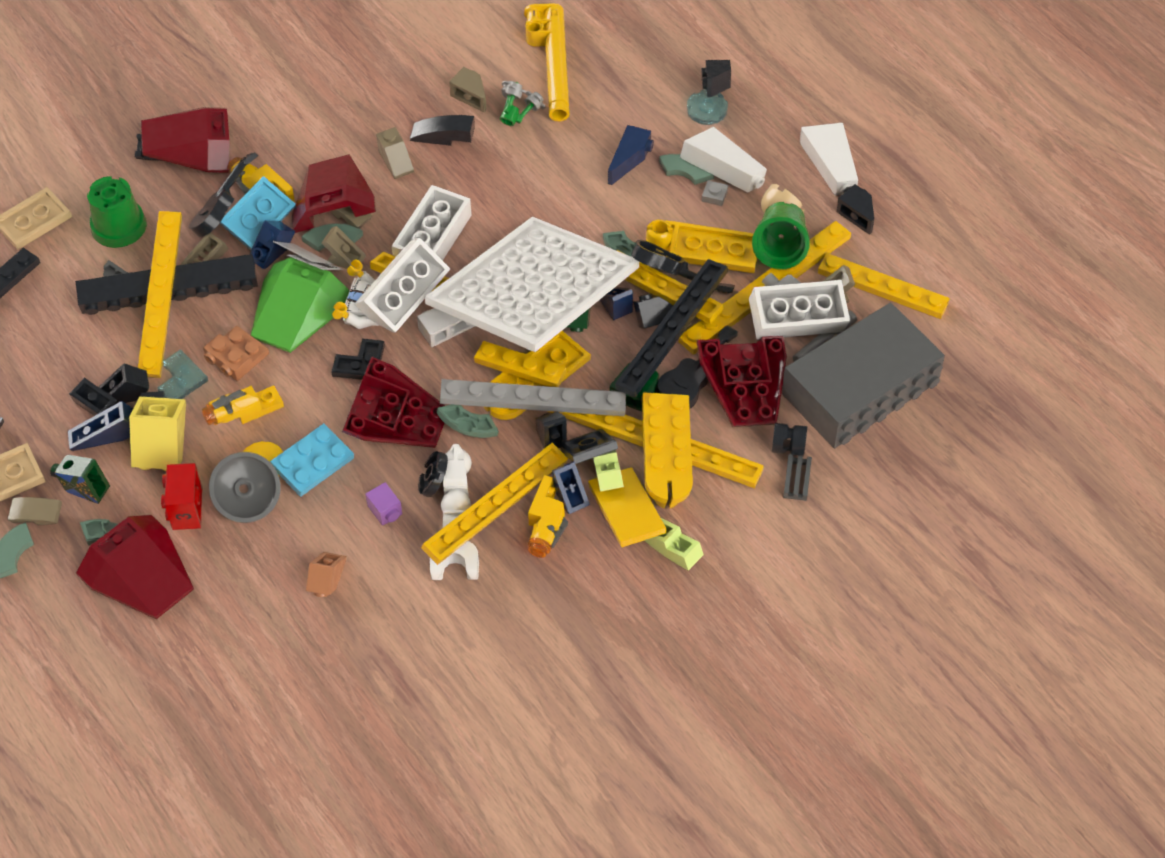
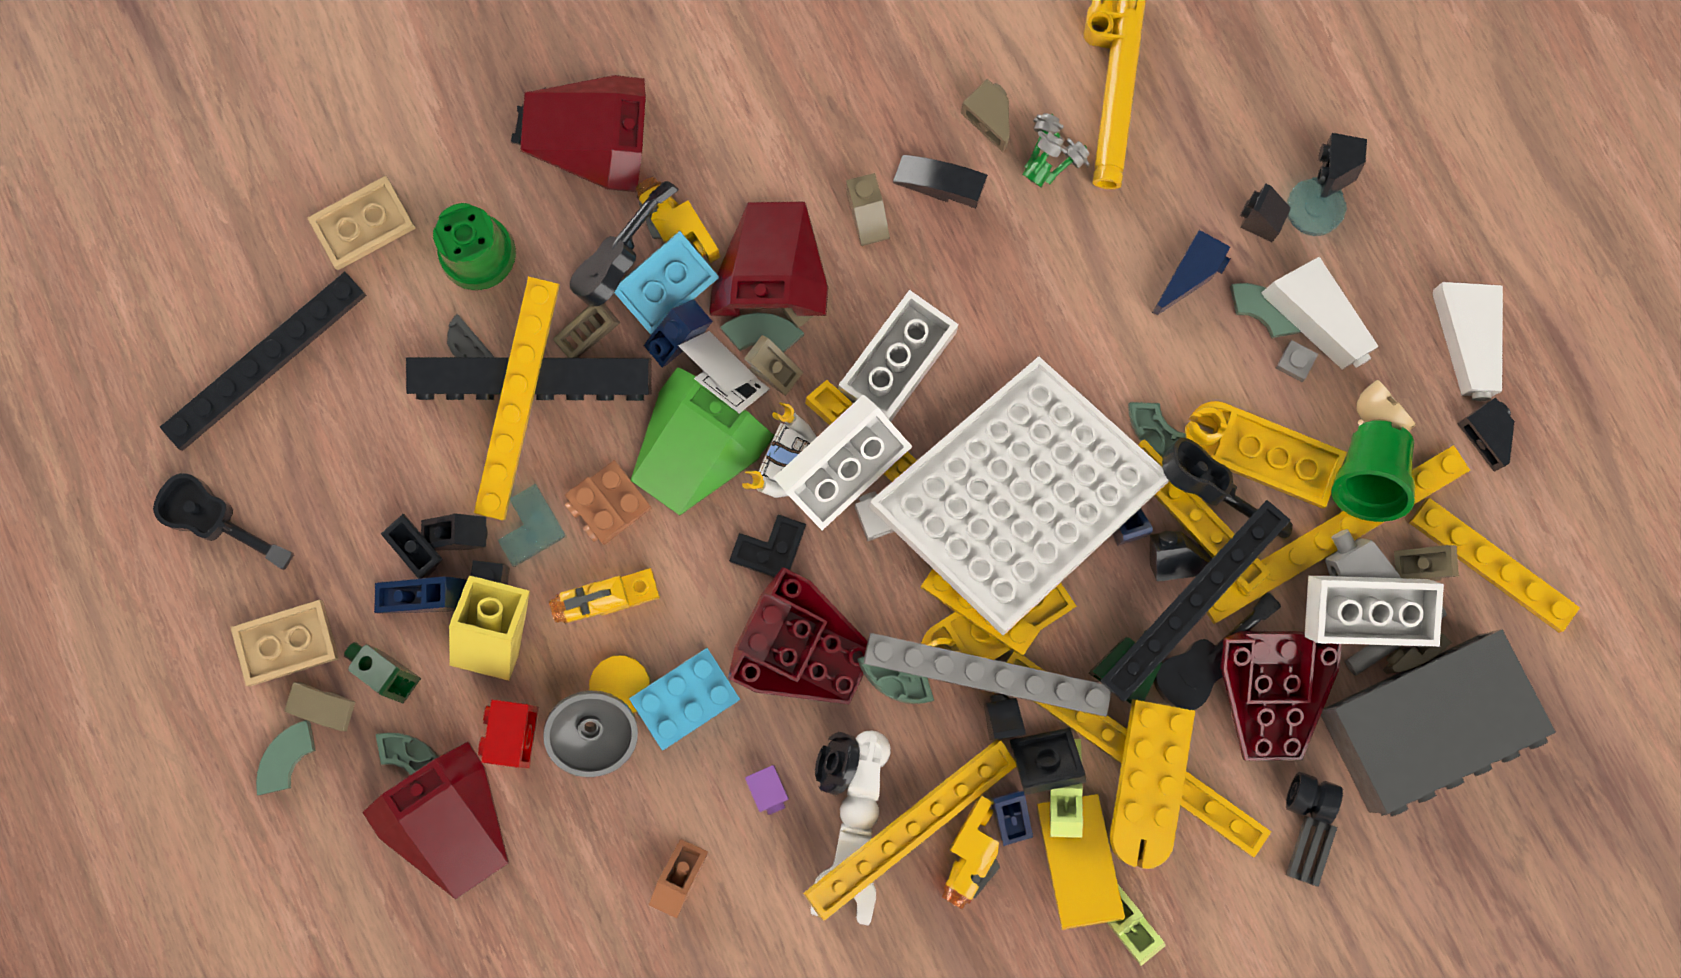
camera: 10 degrees right, 25 degrees up
none -> black slope [1240,183,1291,242]

